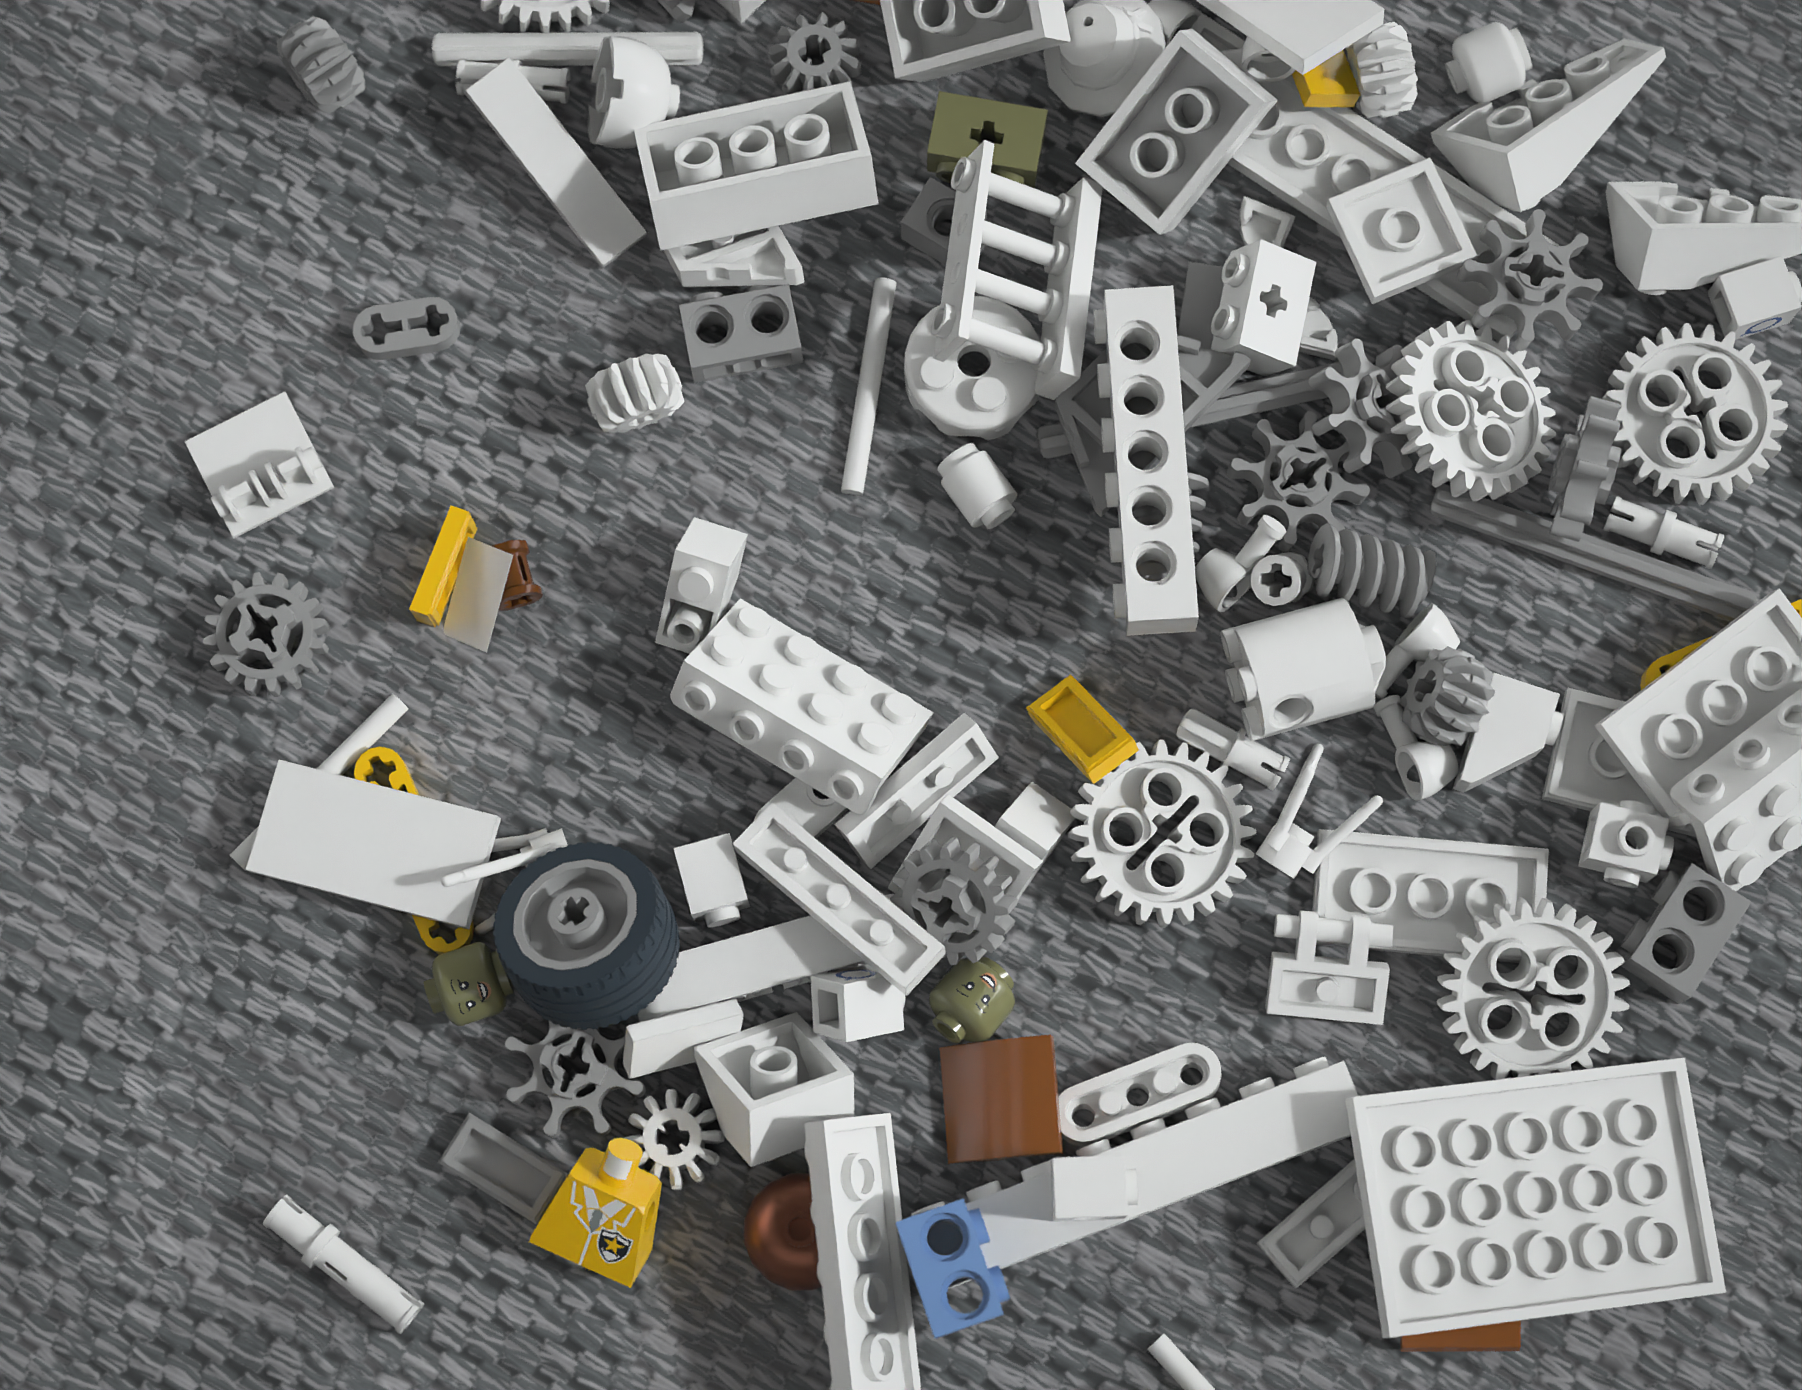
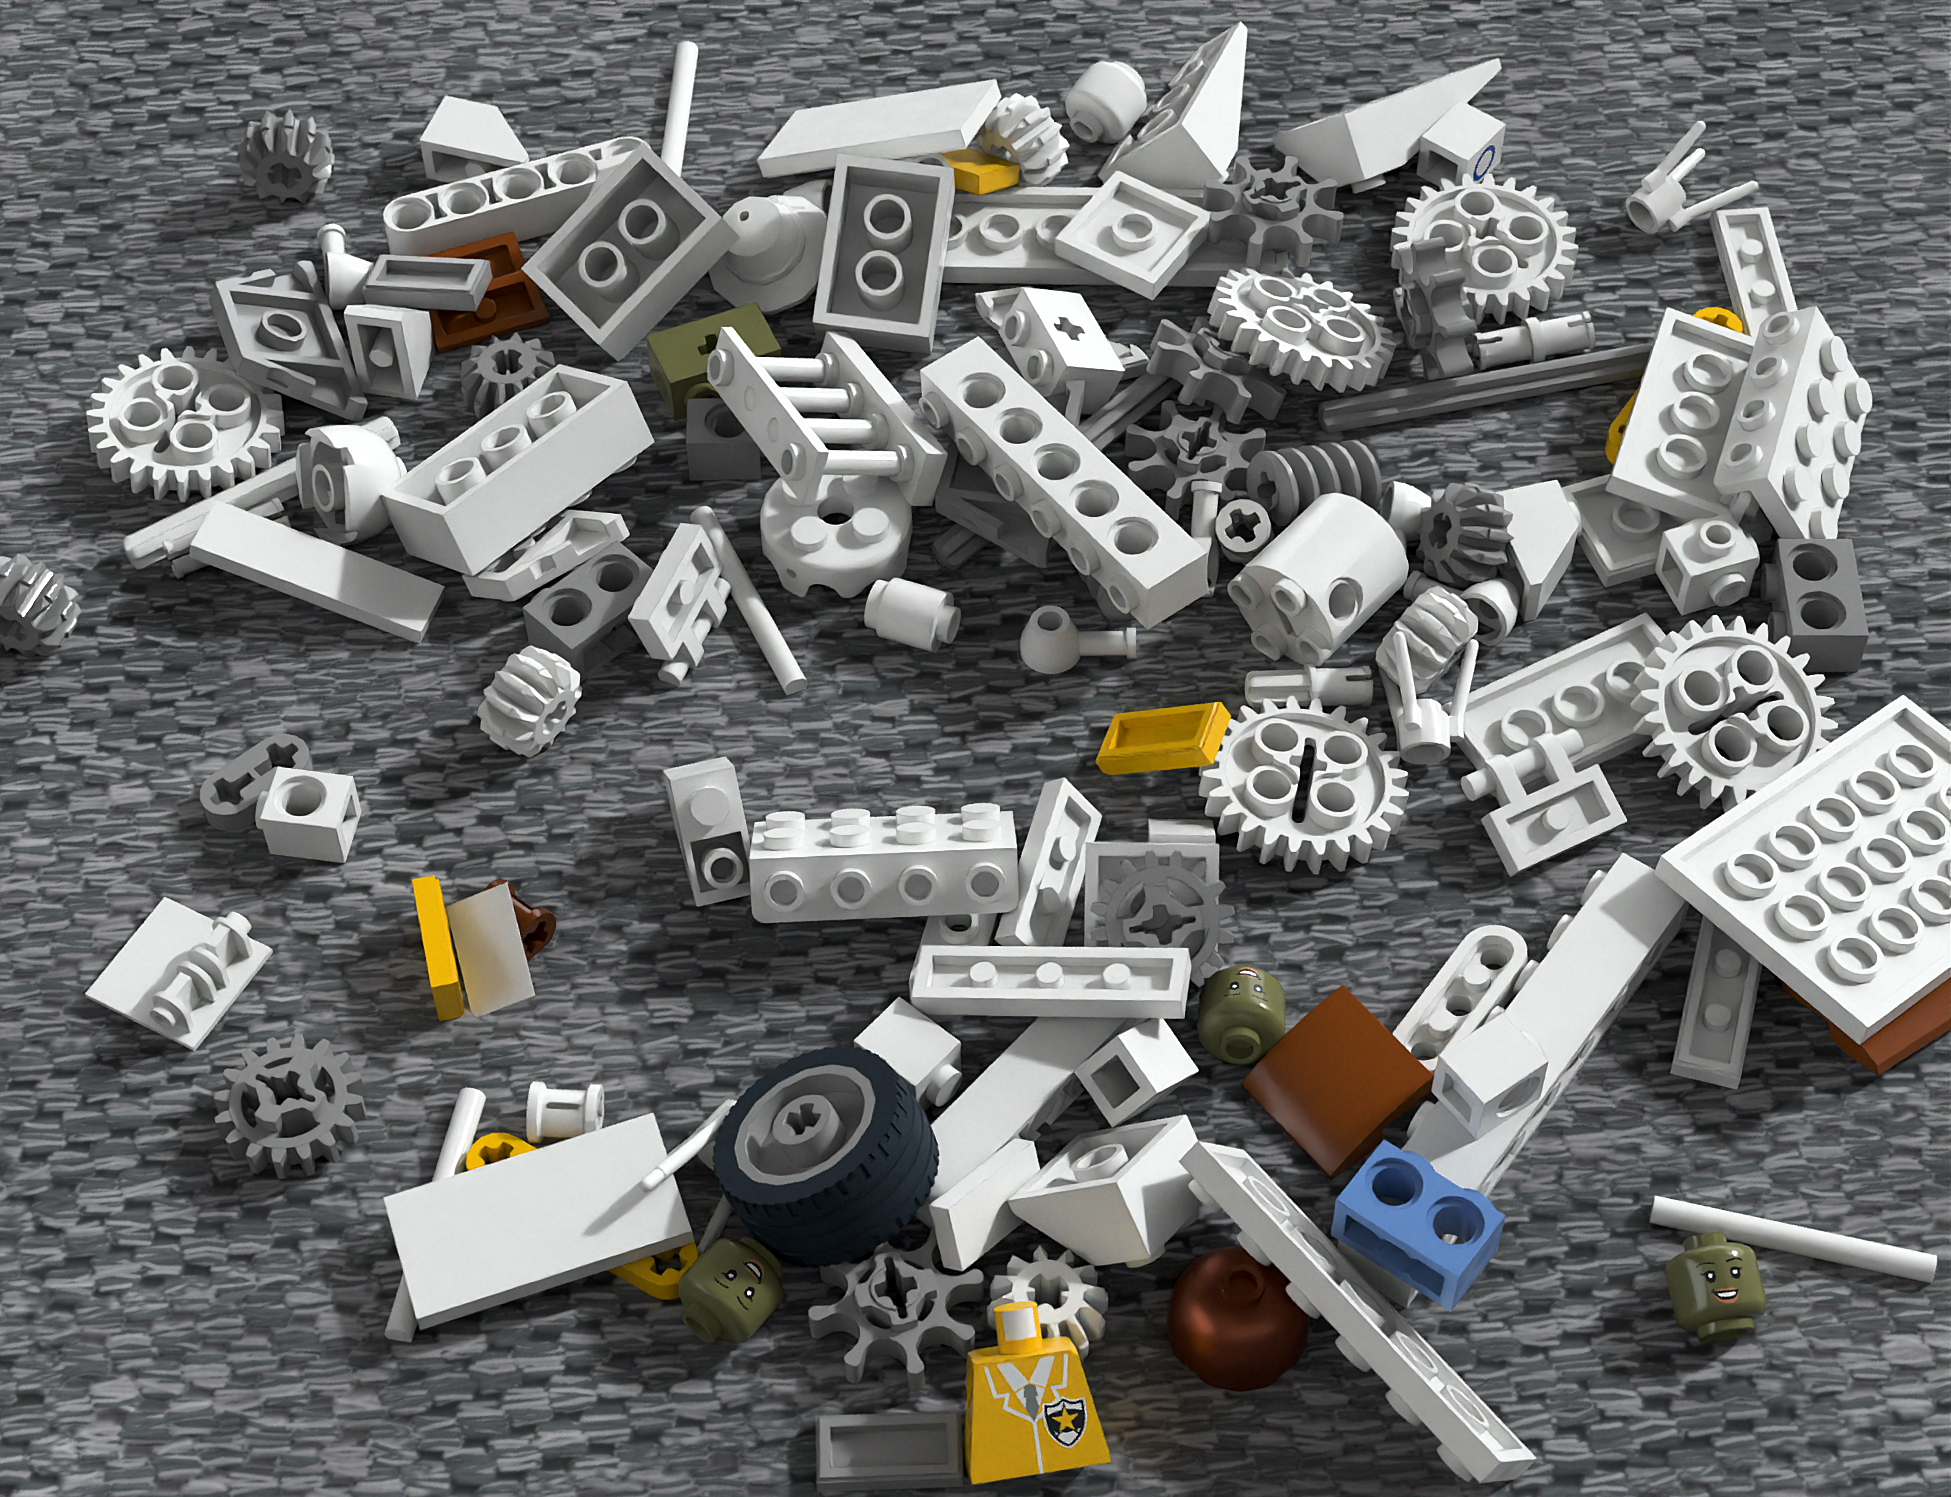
camera: 35 degrees left, 25 degrees down
none -> white brick [255,767,362,863]
none -> white bush [526,1081,604,1144]
none -> white plate [628,523,732,686]
none -> white bar [1020,605,1136,674]
none -> white gear [1376,586,1478,695]

